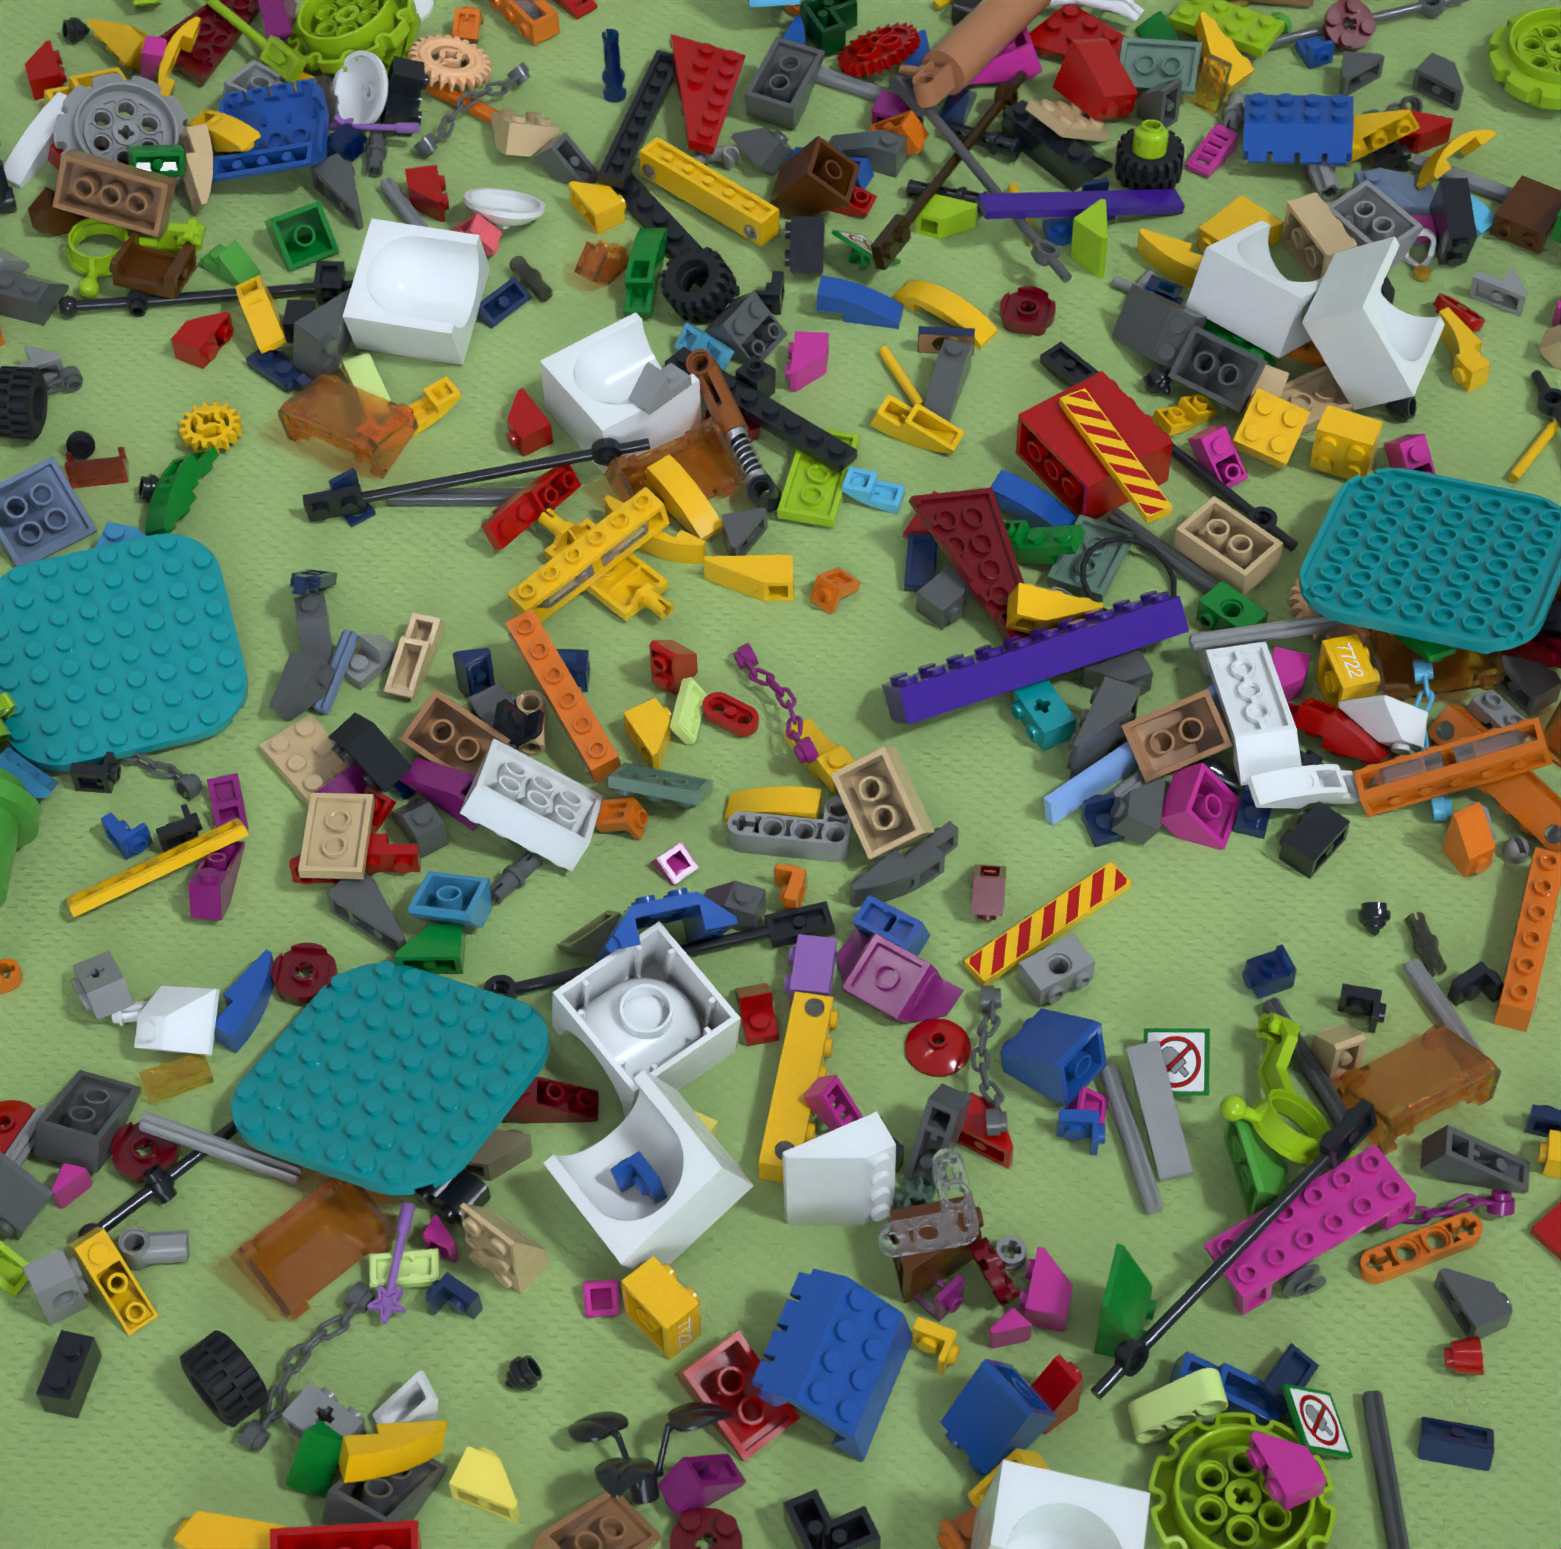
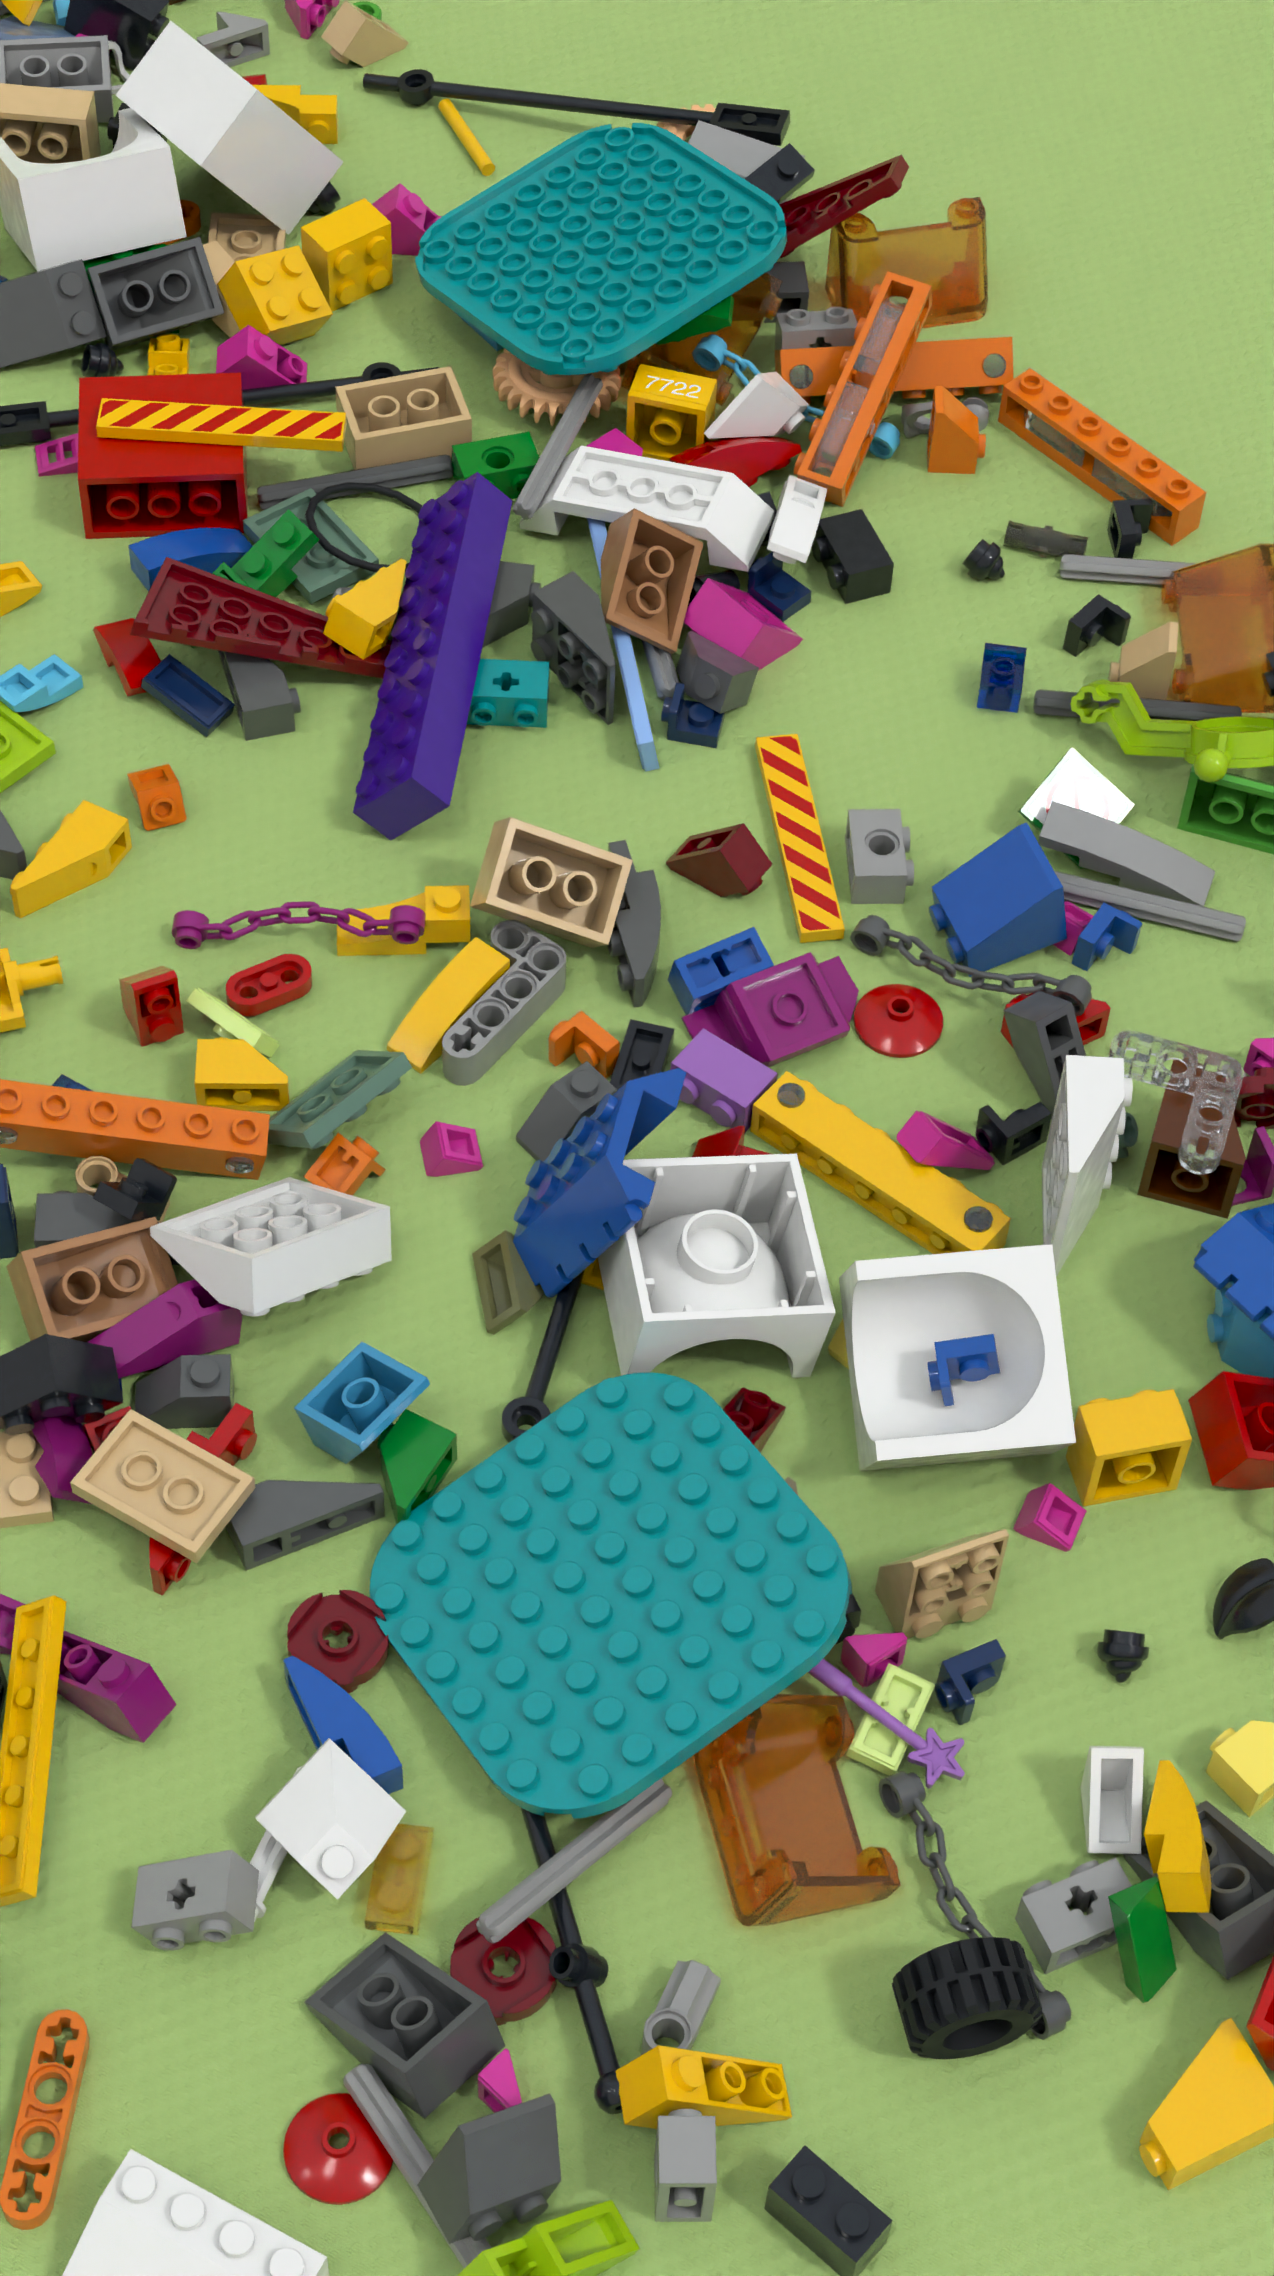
camera: 65 degrees left, 0 degrees up
dark grey pin [490,851,543,905] -> none

